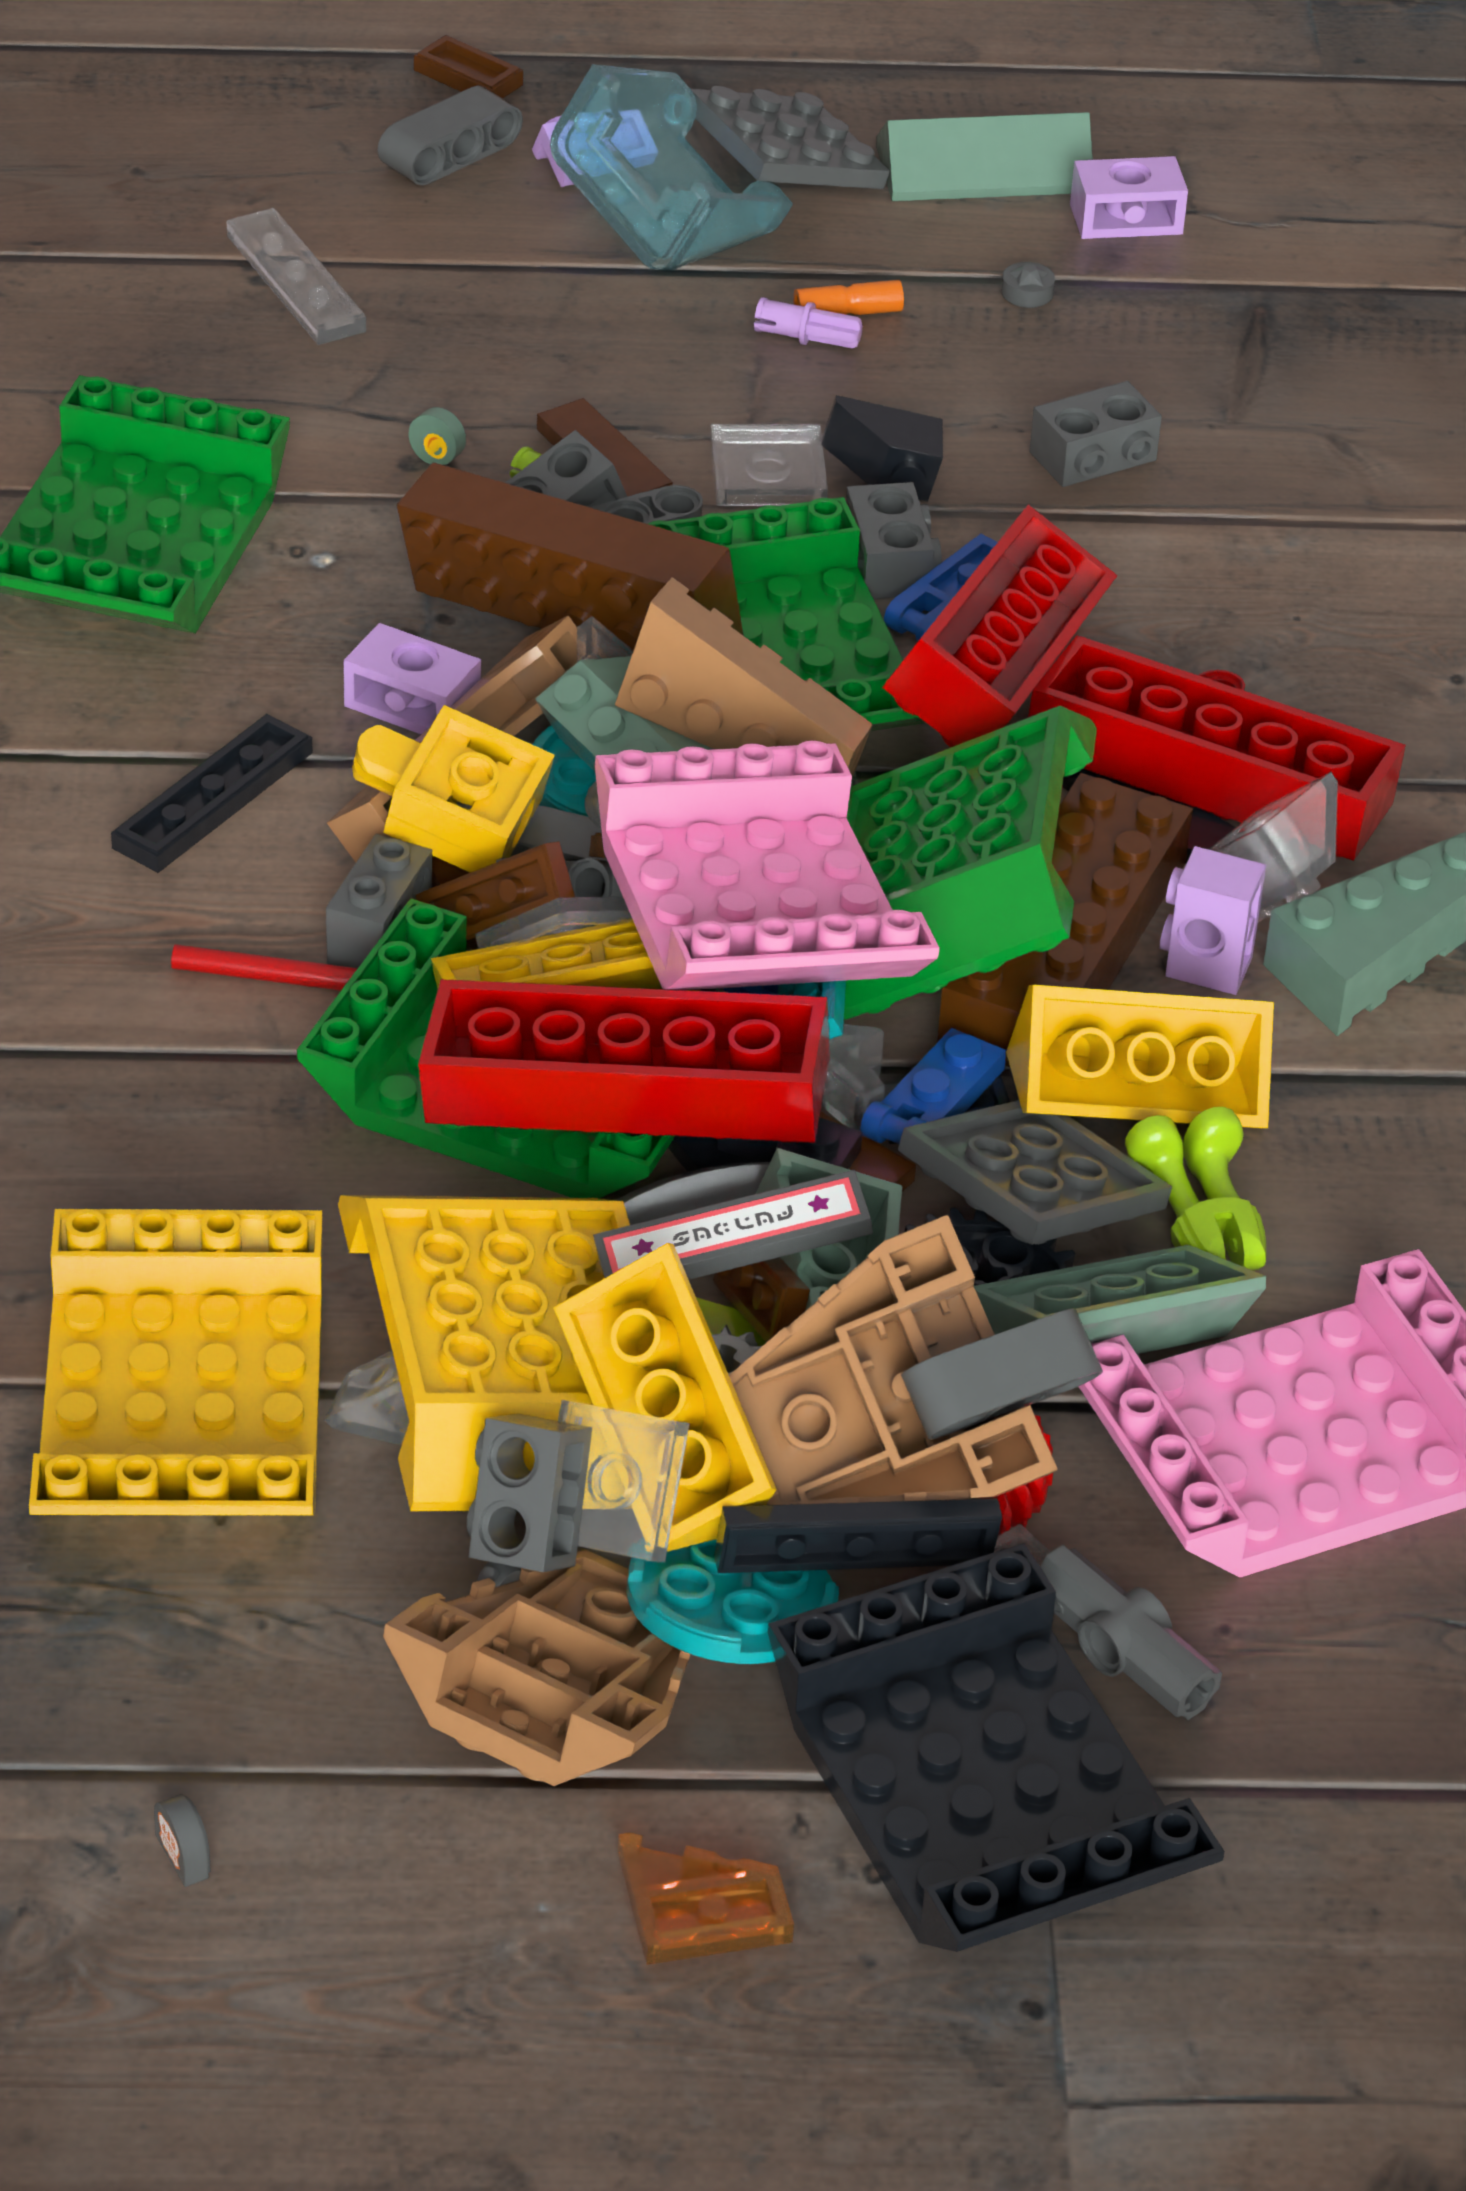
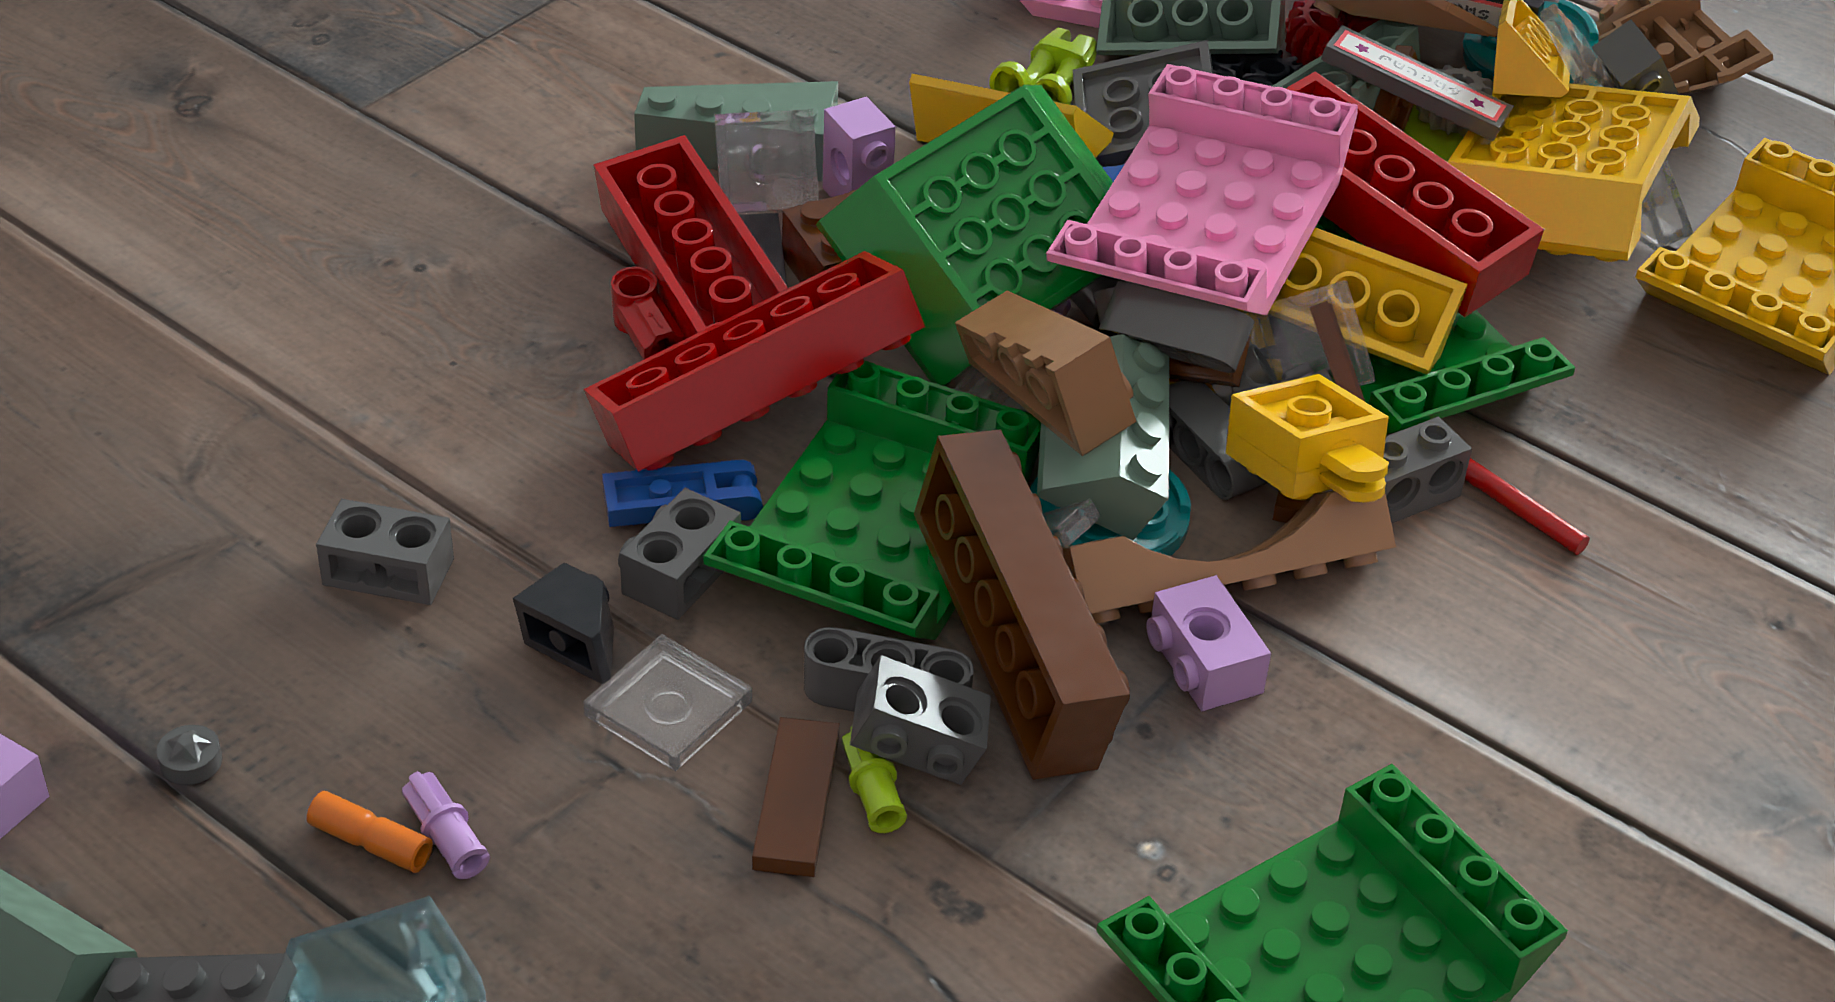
camera: 140 degrees left, 0 degrees up
black tile [111,714,313,873] -> none
sand green tile [408,407,466,465] -> none

